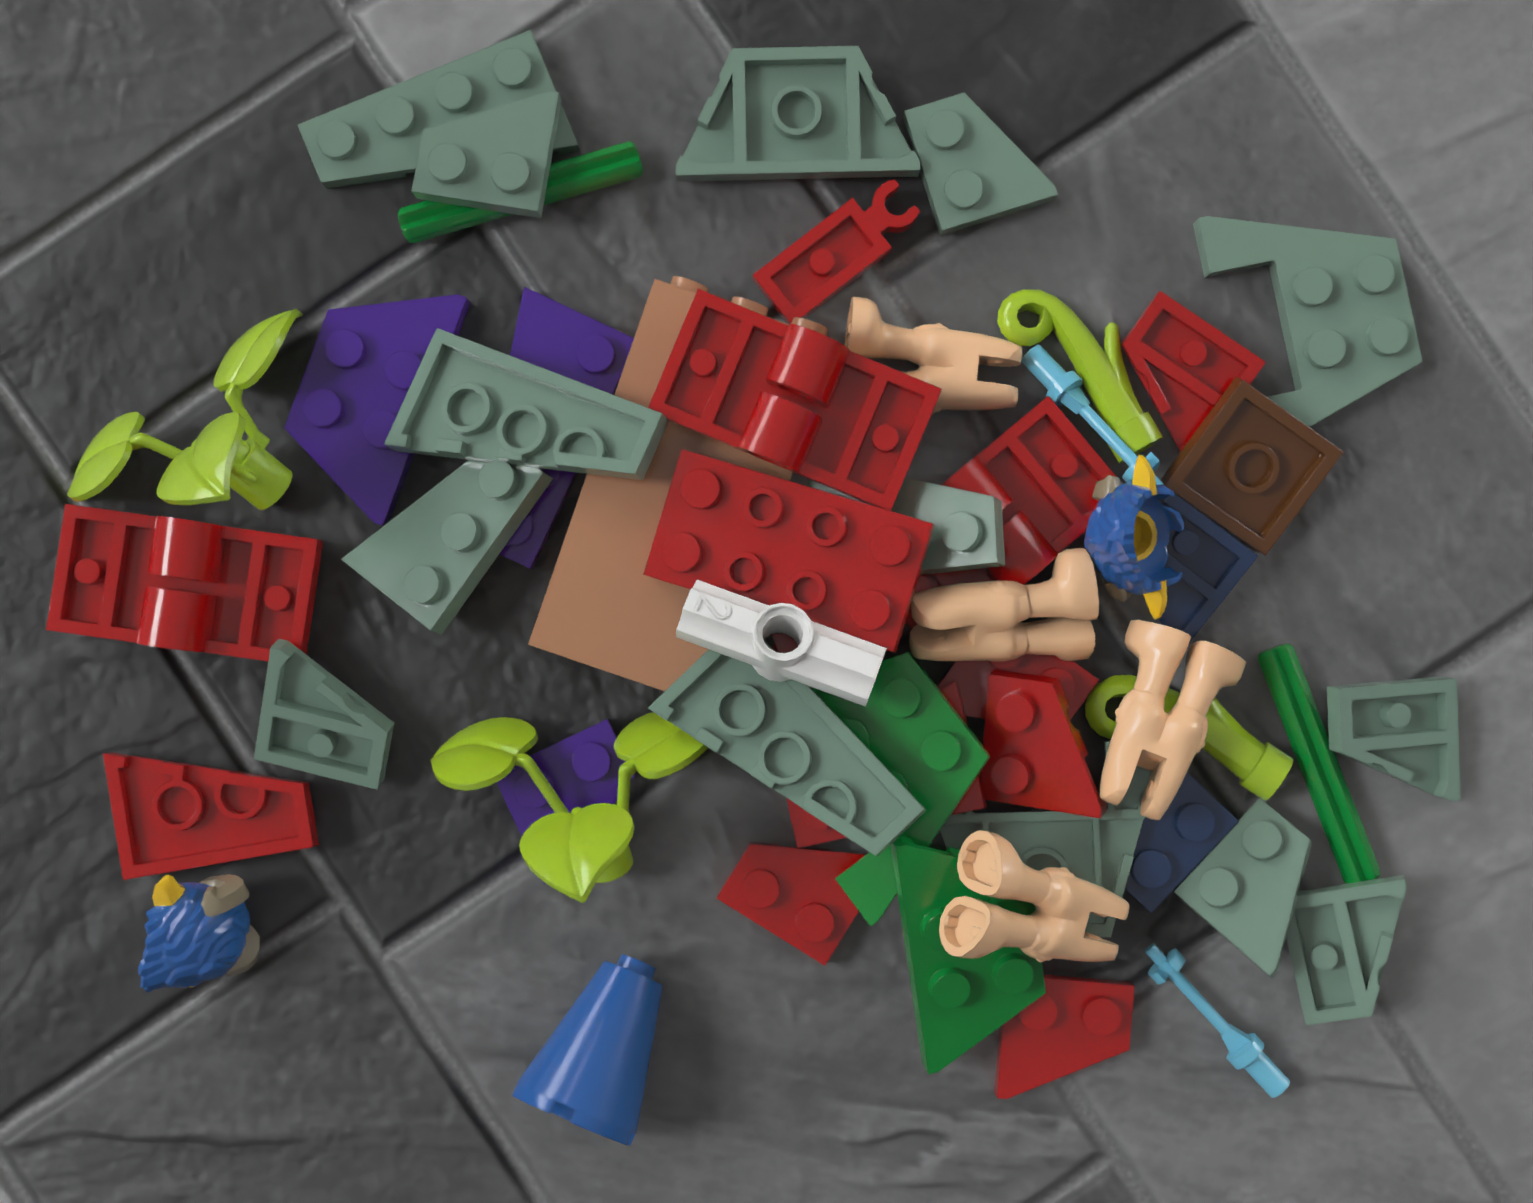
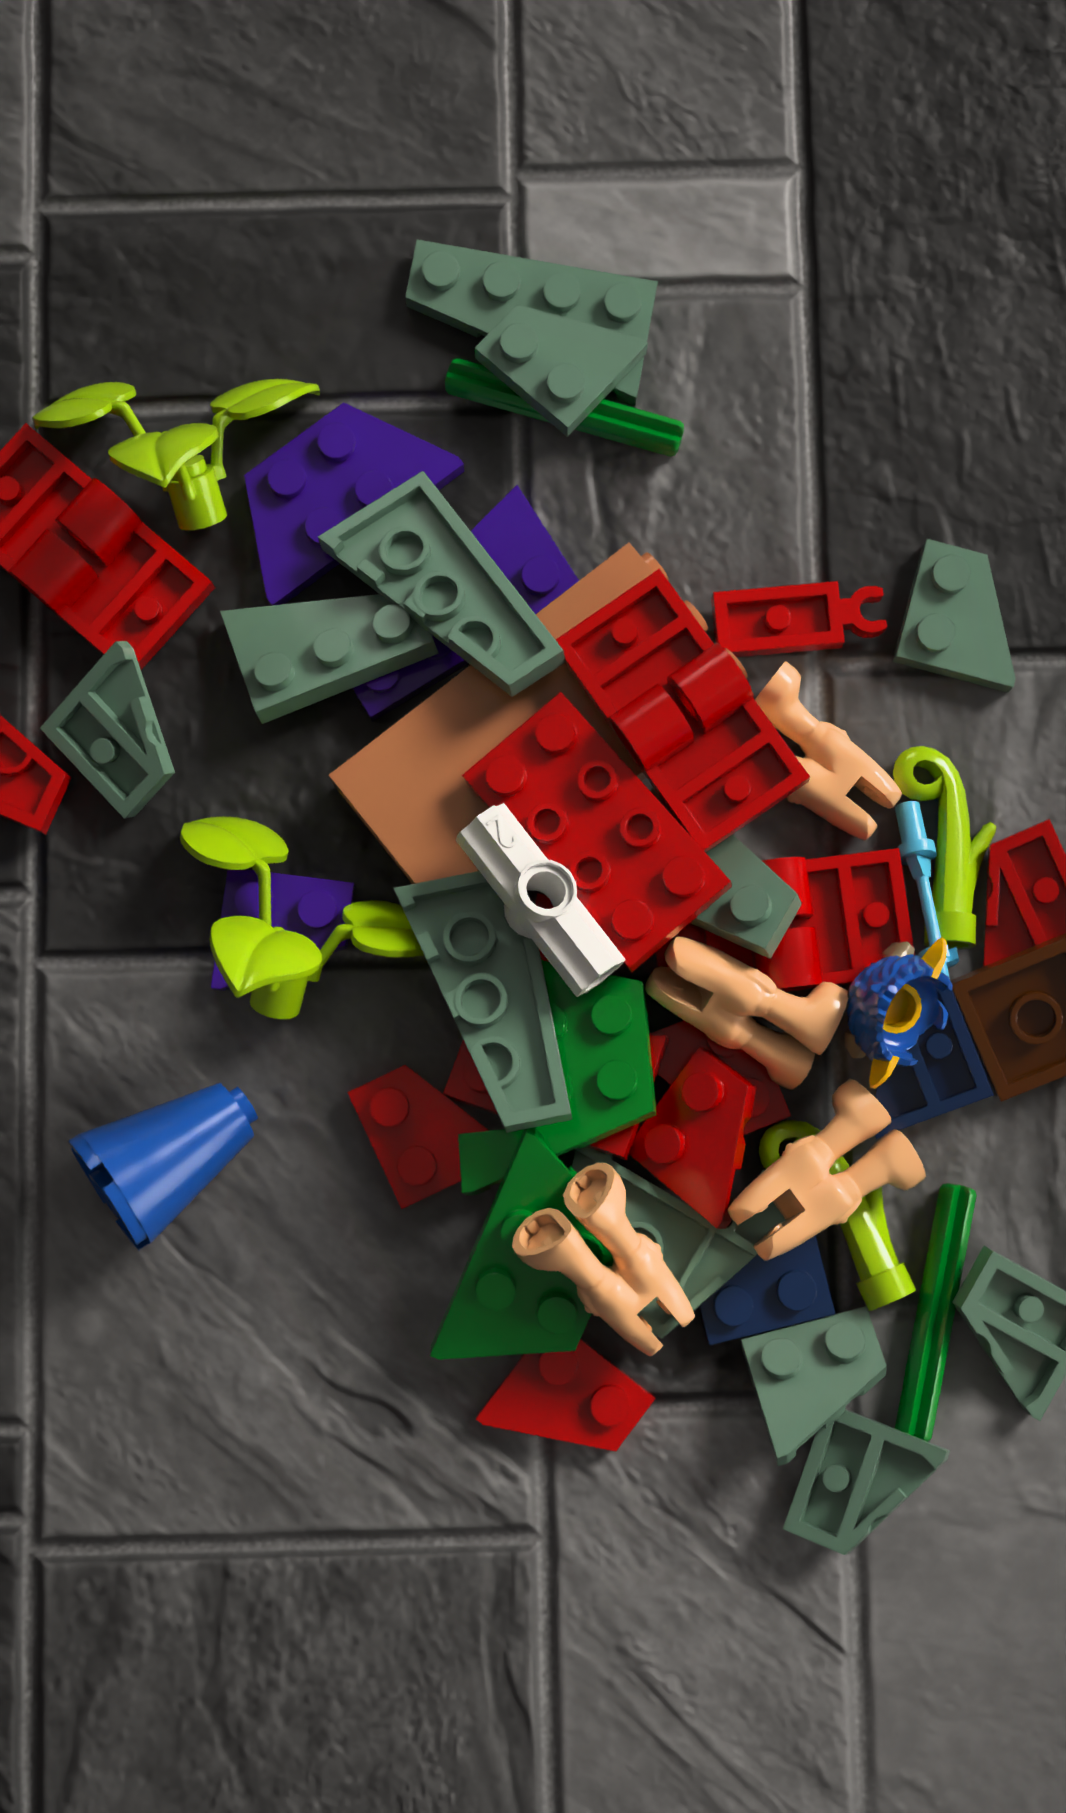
camera: 30 degrees right, 5 degrees down
sand green wing [676,46,920,182] -> none
medium azure piece [1145,943,1290,1098] -> none

